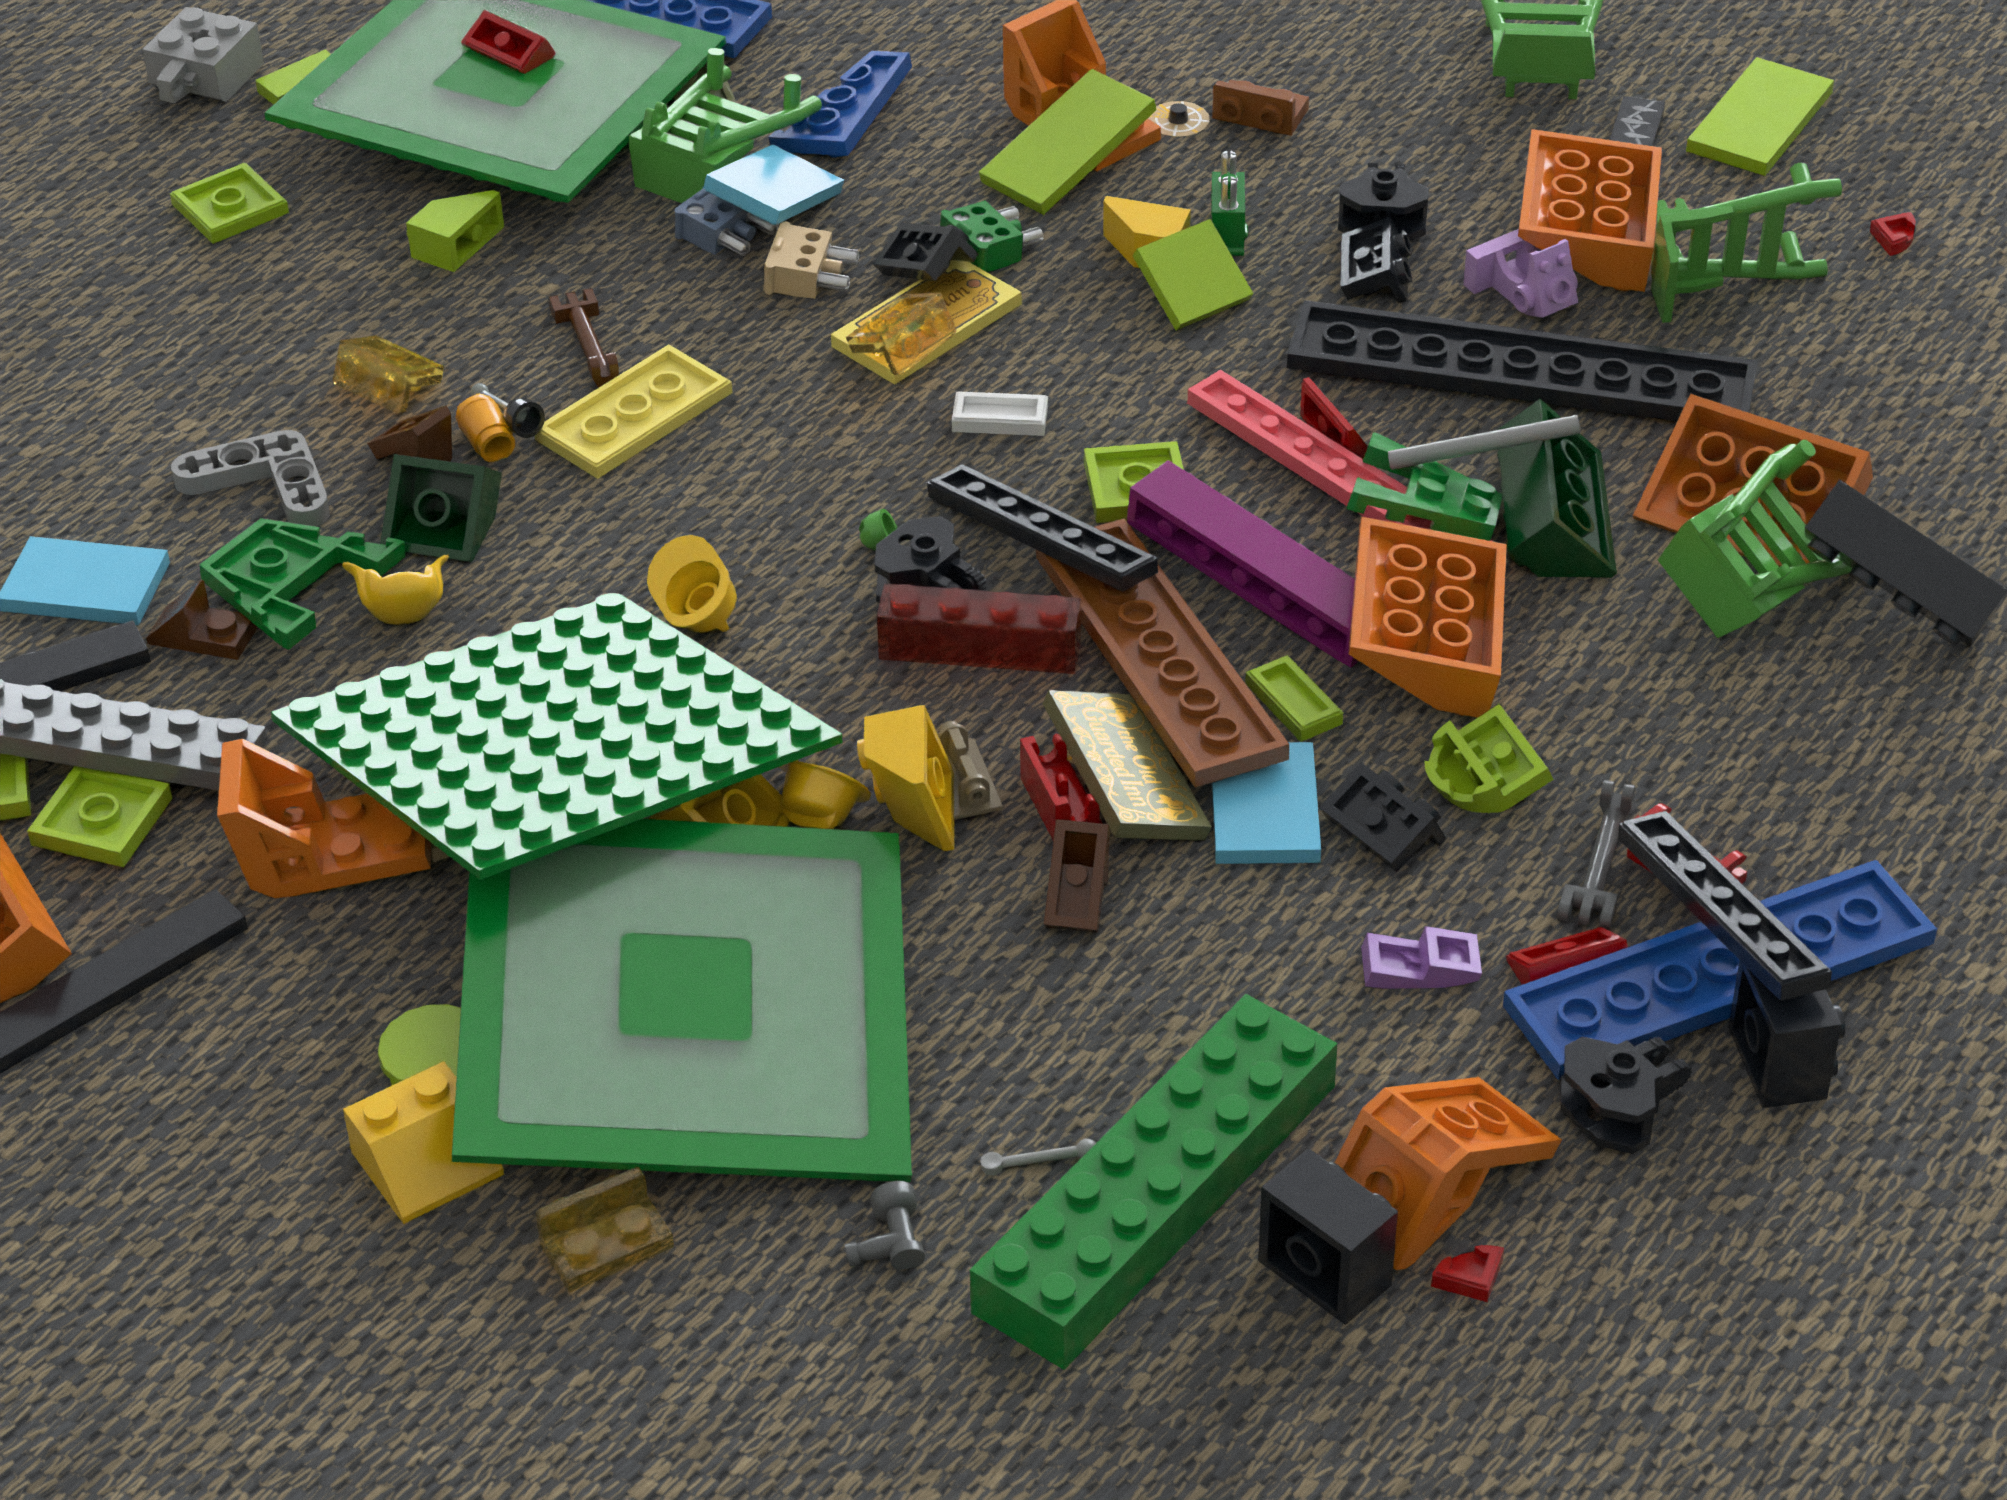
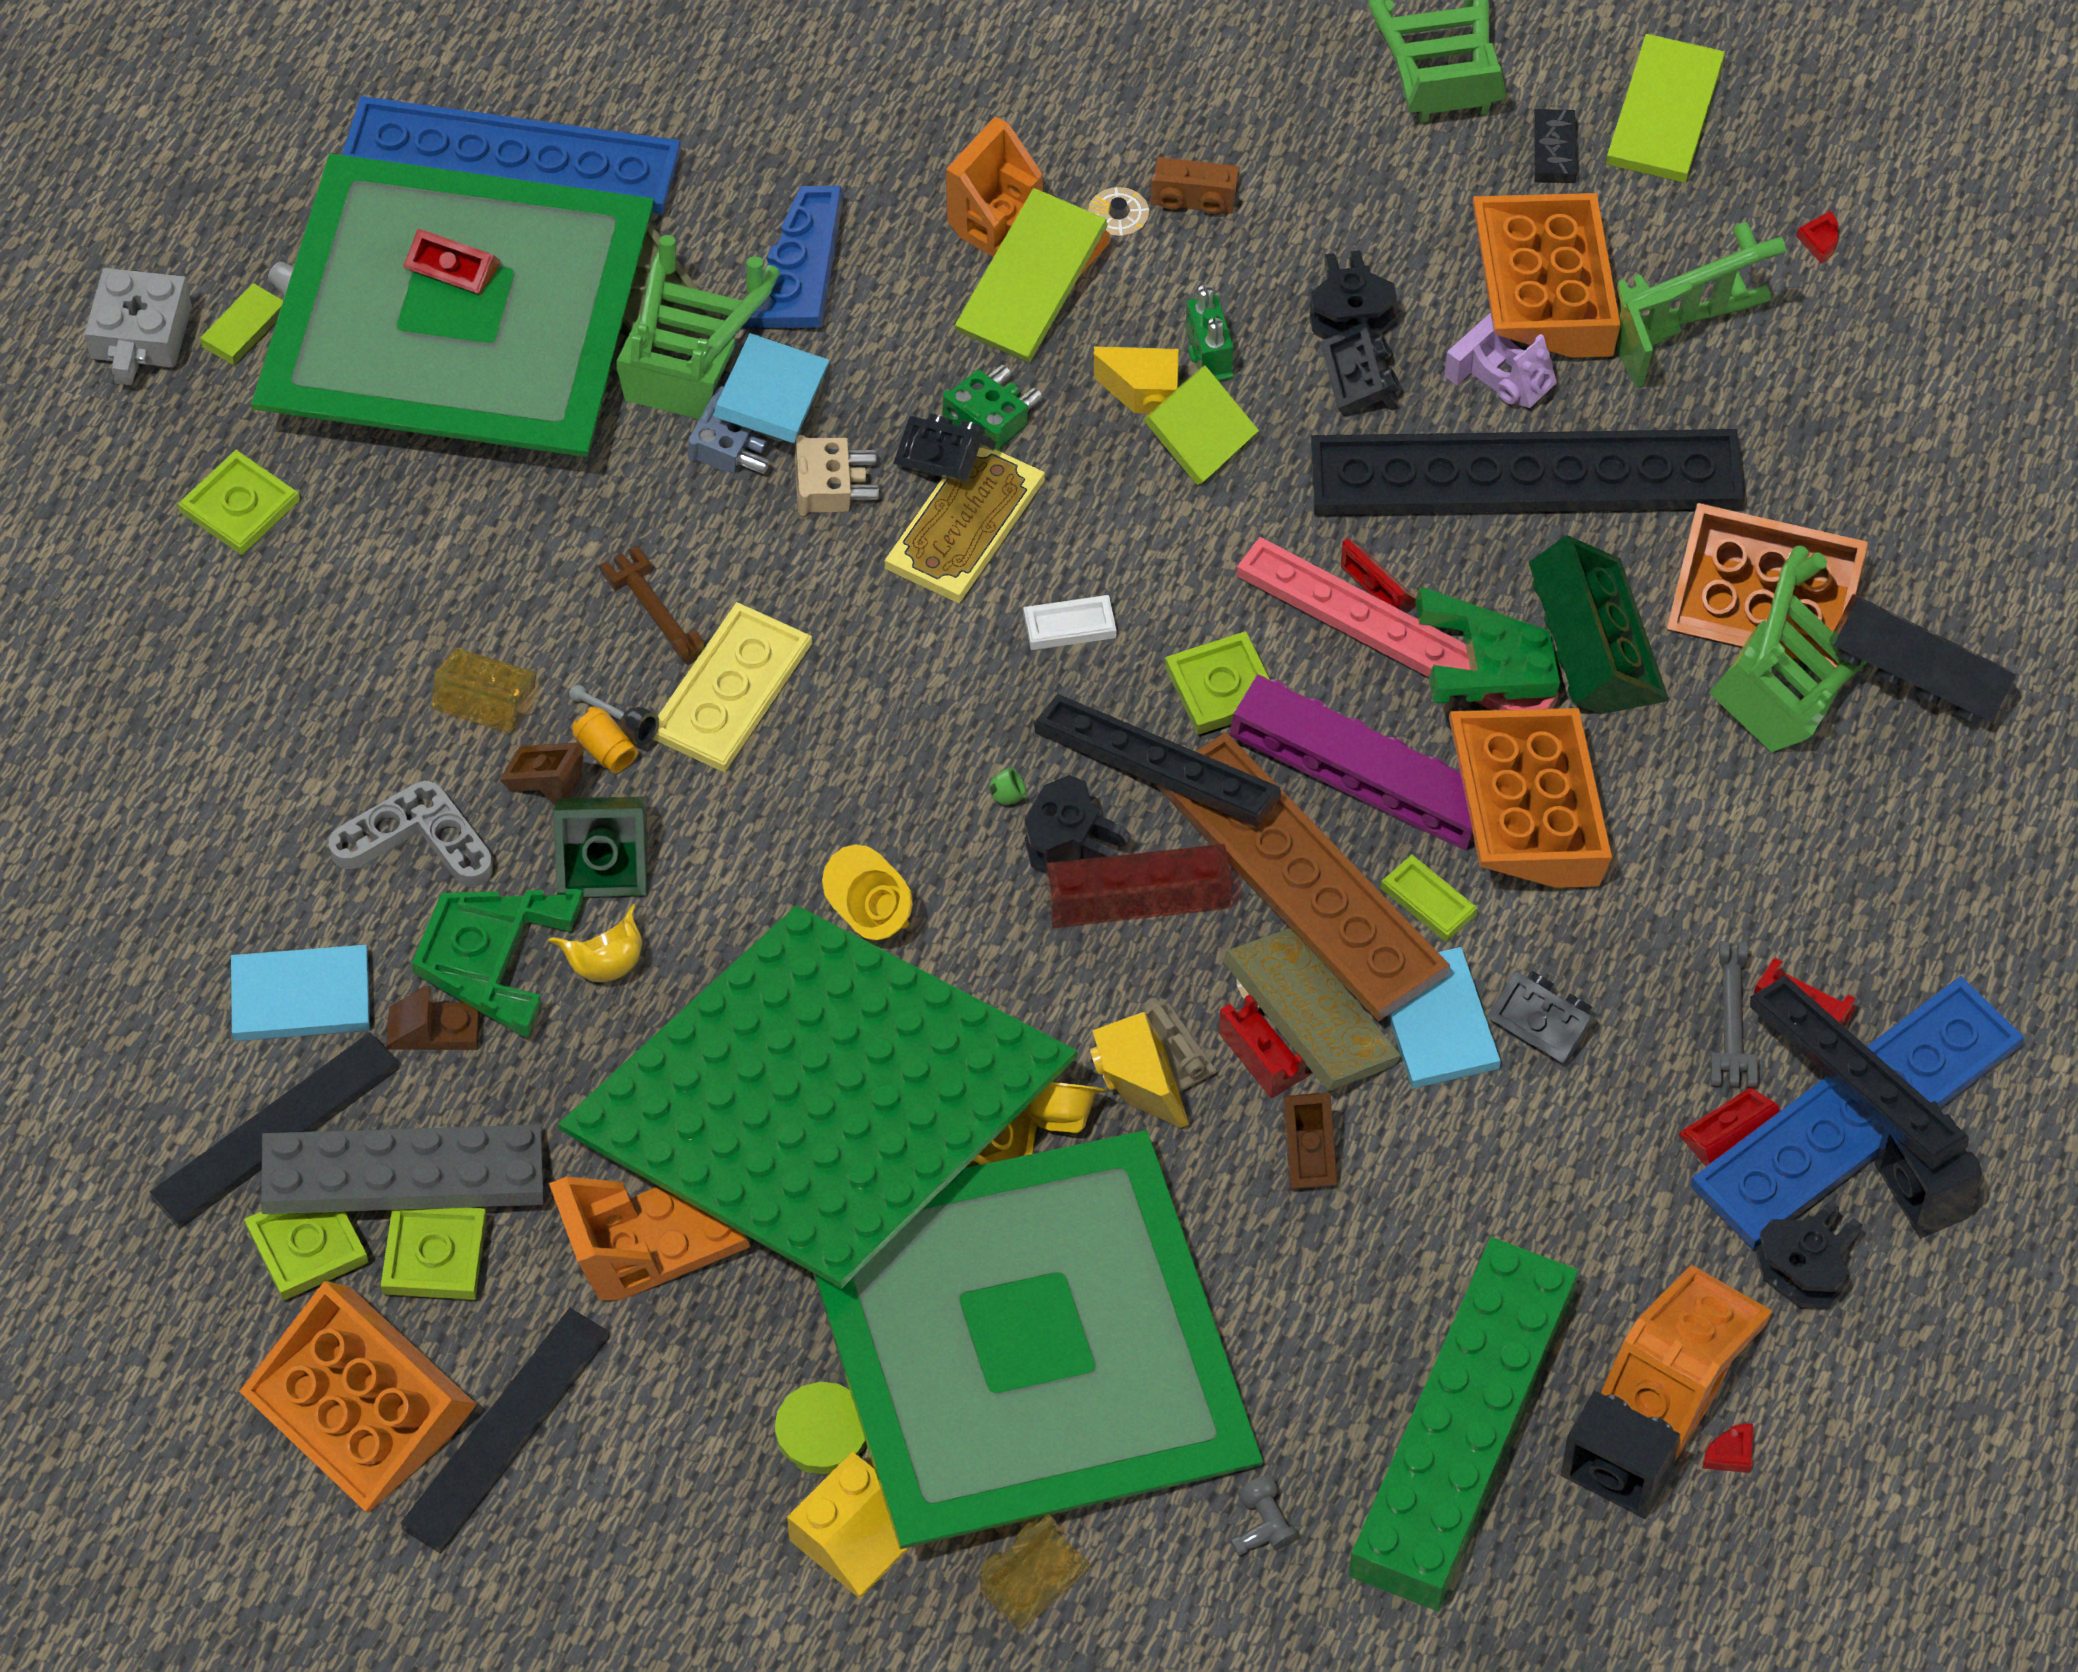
camera: 15 degrees left, 15 degrees up
lime slope [406,190,504,272] -> none
clear yellow bracket [845,292,956,375] -> none
light grey hinge [980,1138,1096,1175] -> none
medium lavender slope [1361,926,1482,989] -> none
light grey bar [1388,415,1581,470] -> none
lime slope [1424,704,1554,813] -> none

